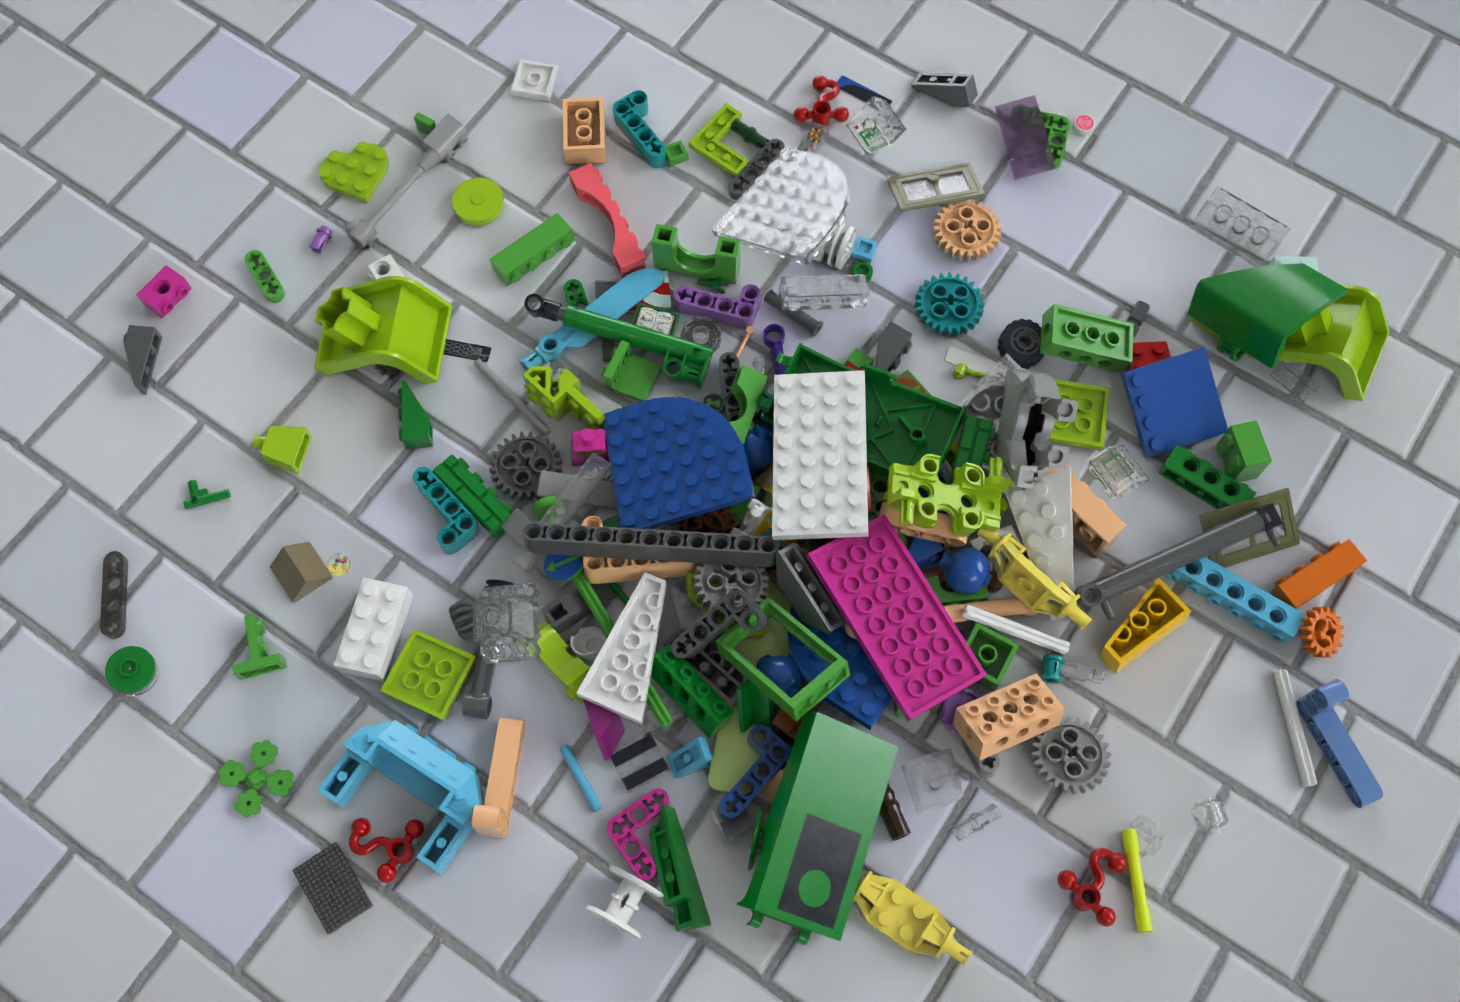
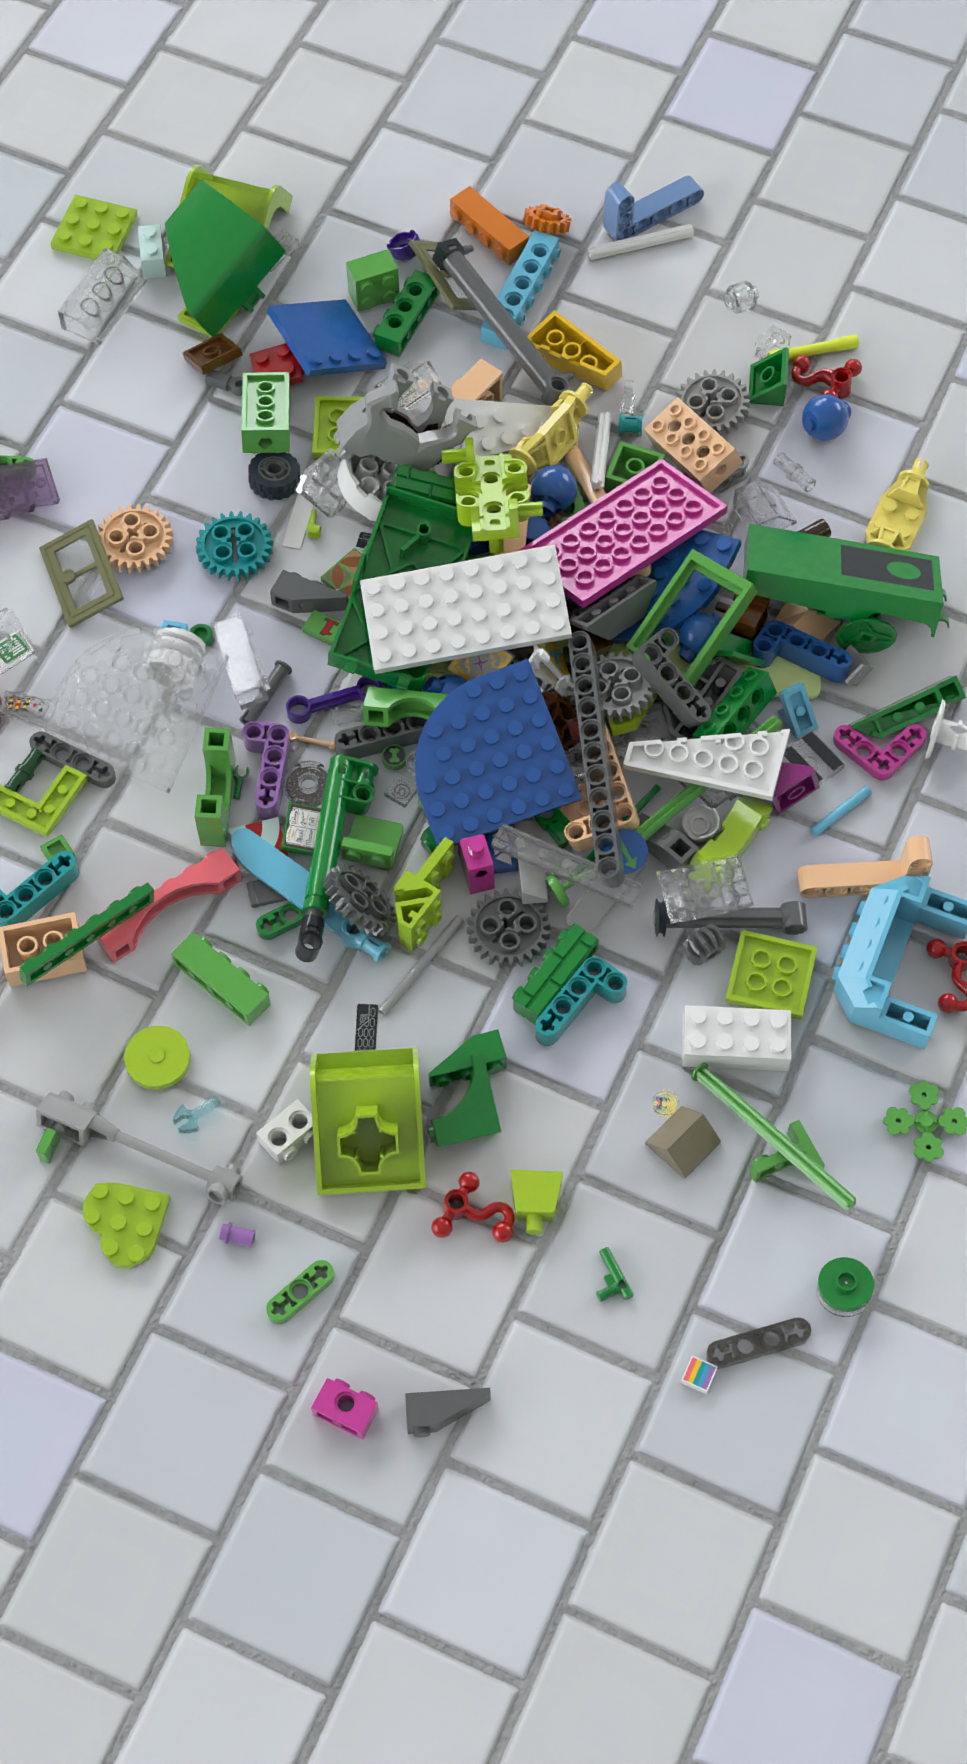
camera: 100 degrees left, 5 degrees down
none -> green plate [19,882,154,987]
none -> lime plate [50,194,138,265]
none -> clear light blue bar [173,1096,221,1133]
none -> reddish brown plate [182,333,243,375]
none -> dark grey gear [323,864,396,936]
none -> dark purple hair [387,230,420,261]
none -> green arch [427,1053,501,1147]
none -> red piece [431,1171,515,1243]
none -> tile [680,1355,718,1394]
none -> bright green axle [691,1063,856,1211]
none -> green slope [749,347,789,406]
none -> blue brick [802,394,851,441]

